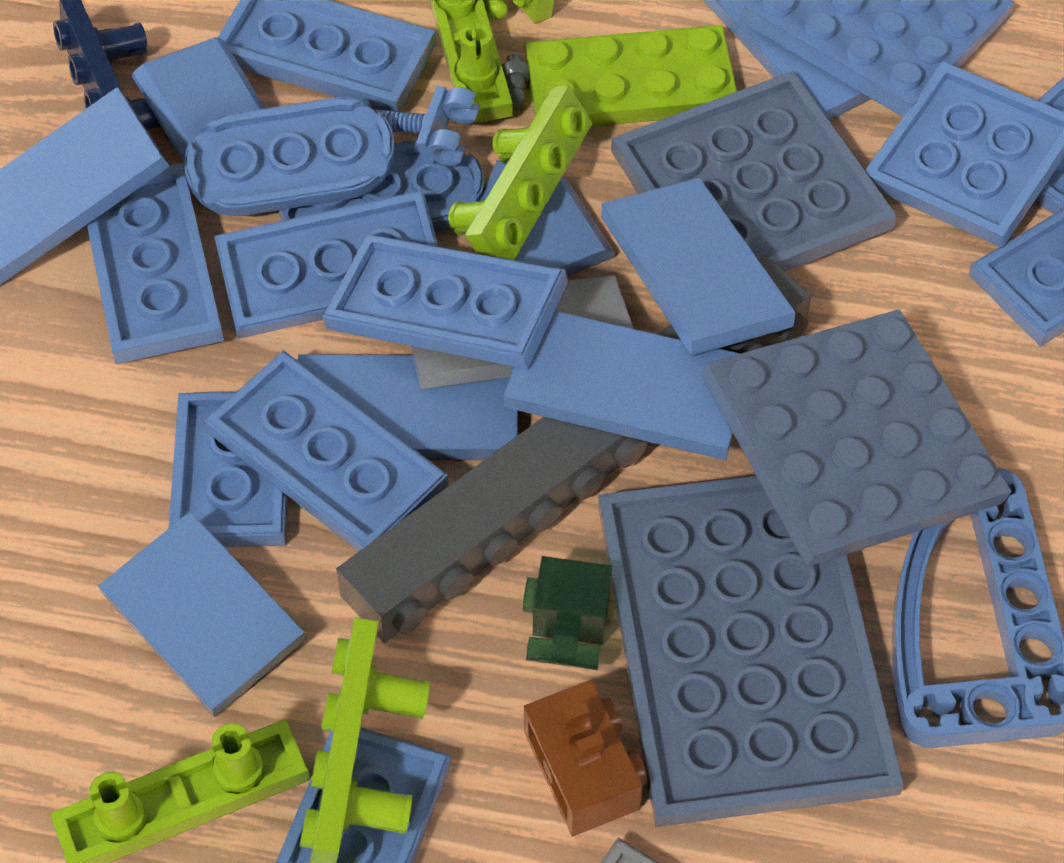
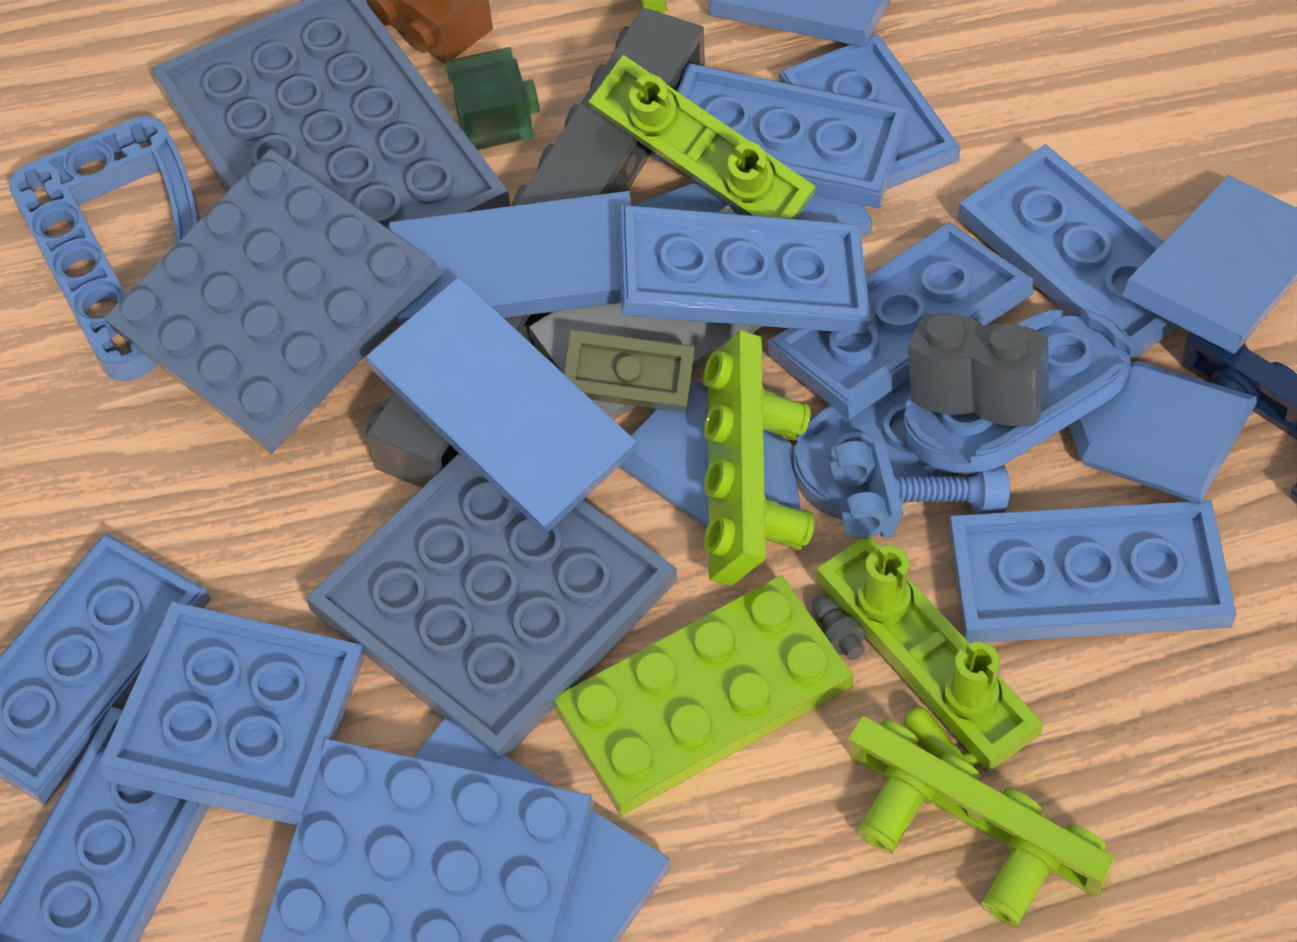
camera: 160 degrees right, 0 degrees up
none -> olive plate [564,329,695,413]
none -> lime plate [588,55,816,219]
none -> dark grey brick [908,313,1049,426]

